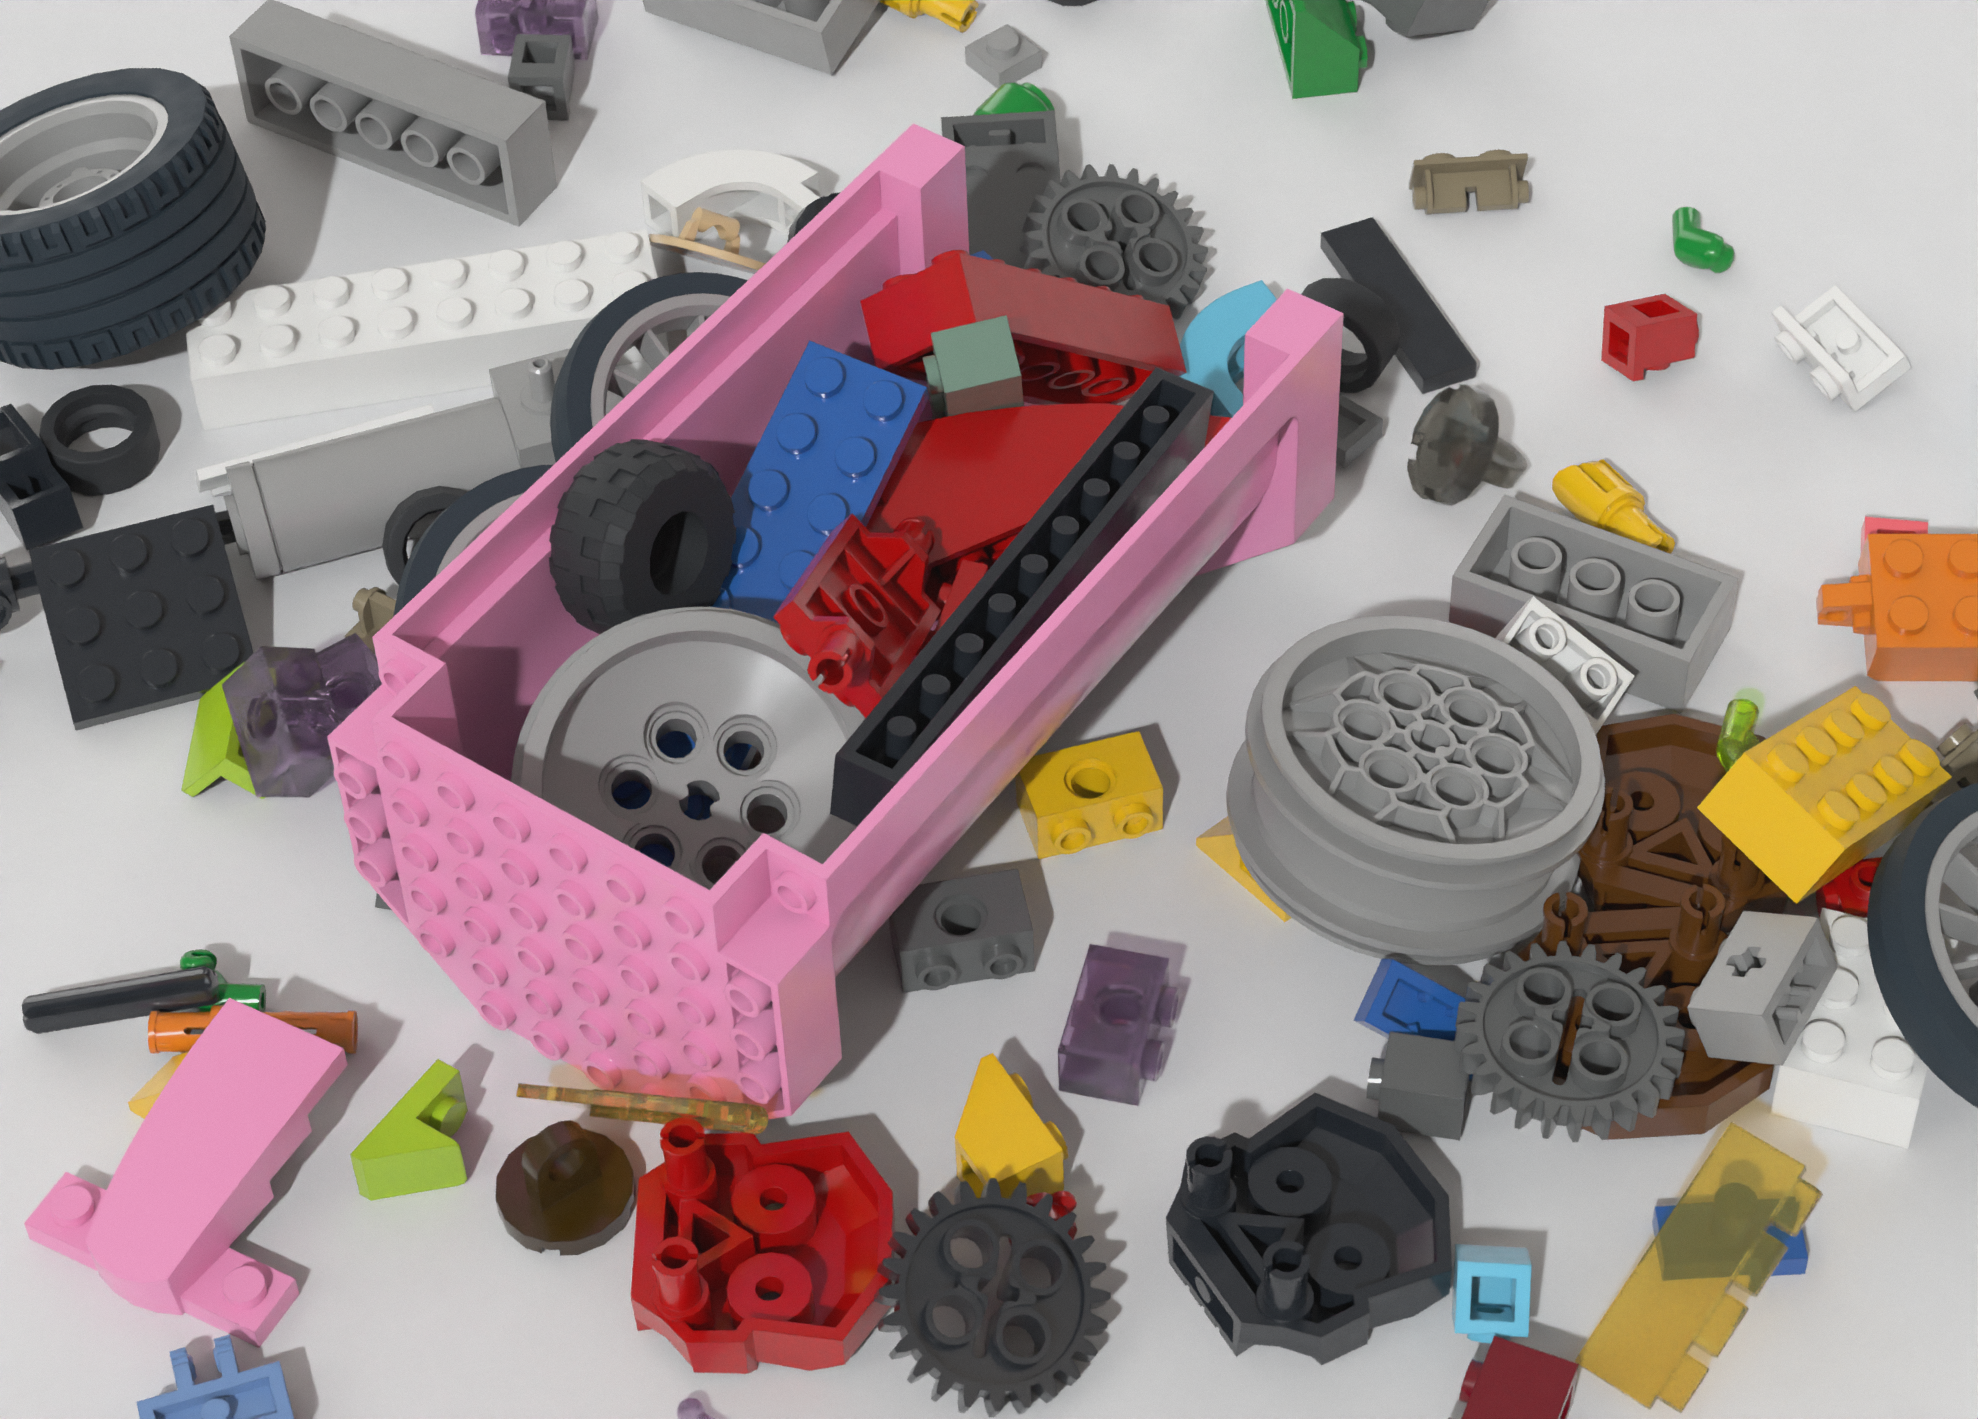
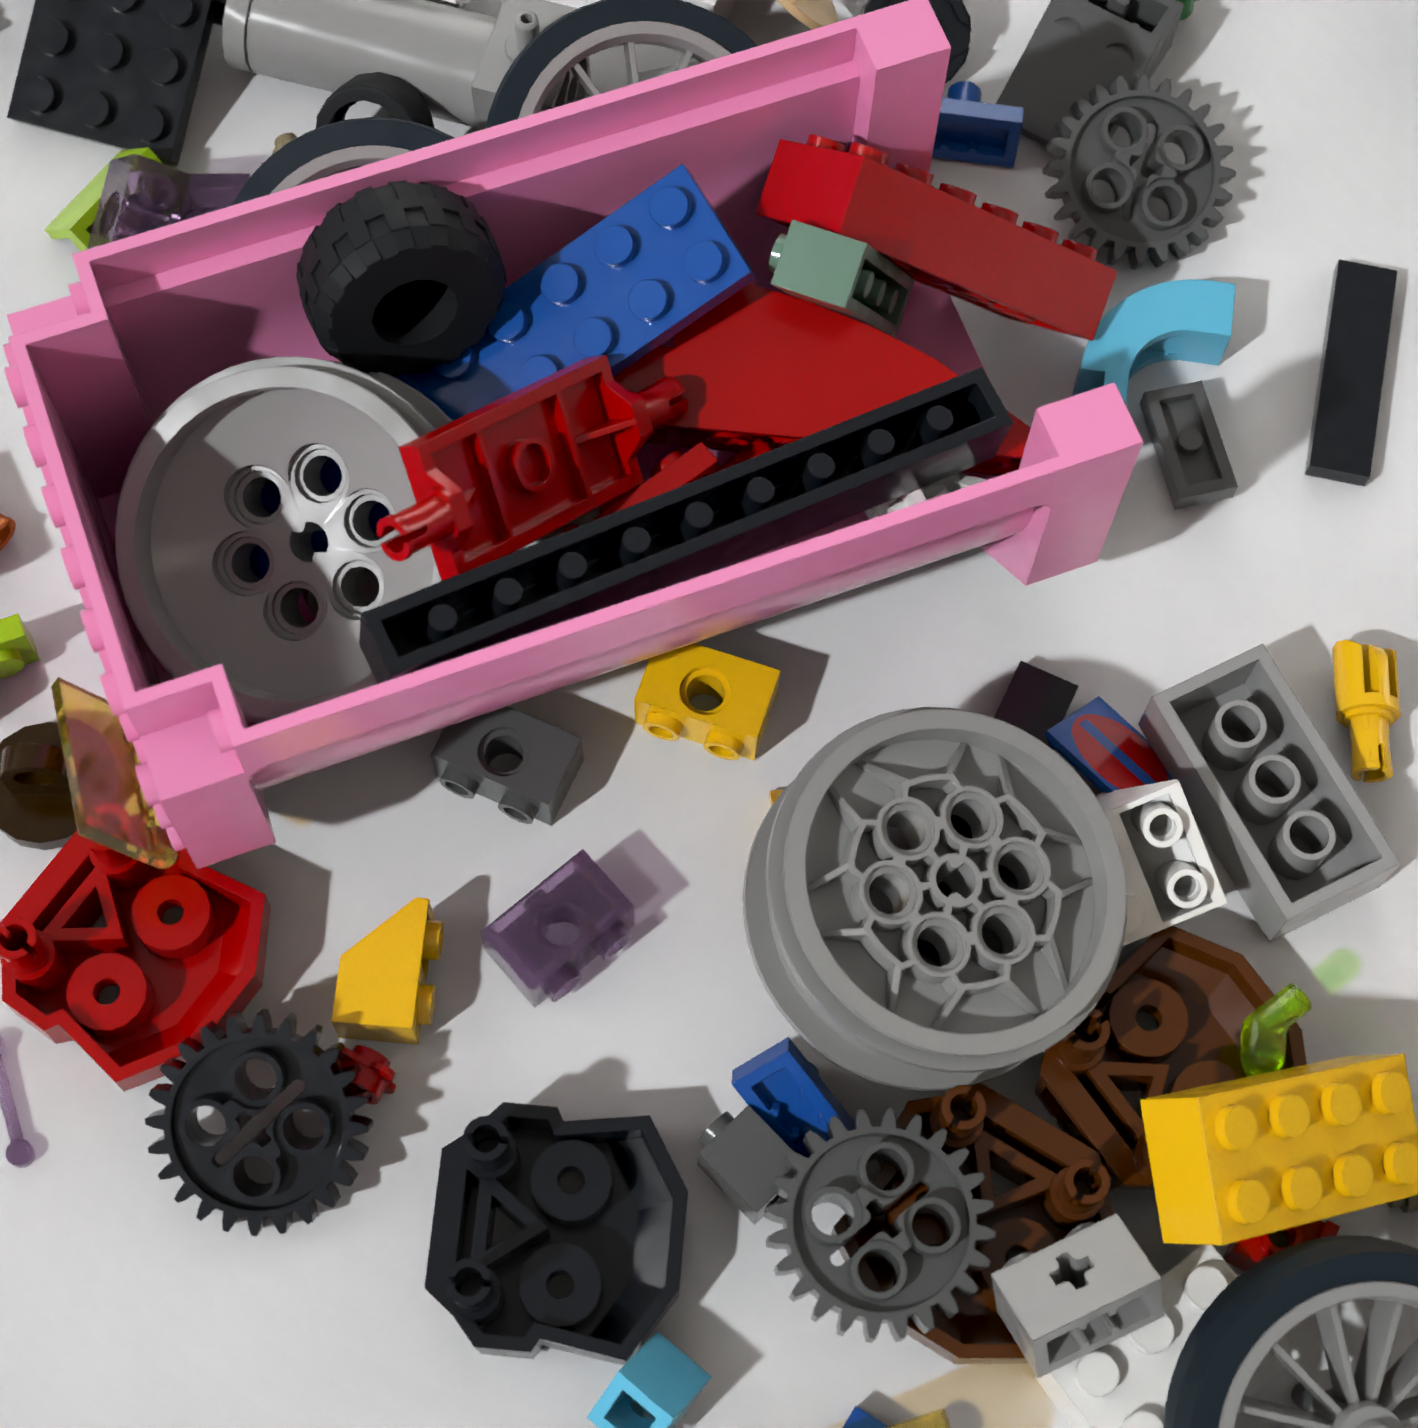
camera: 30 degrees right, 20 degrees up
black tyre [1301,278,1400,393] -> none
clear smoke tile [1407,384,1528,506] -> none

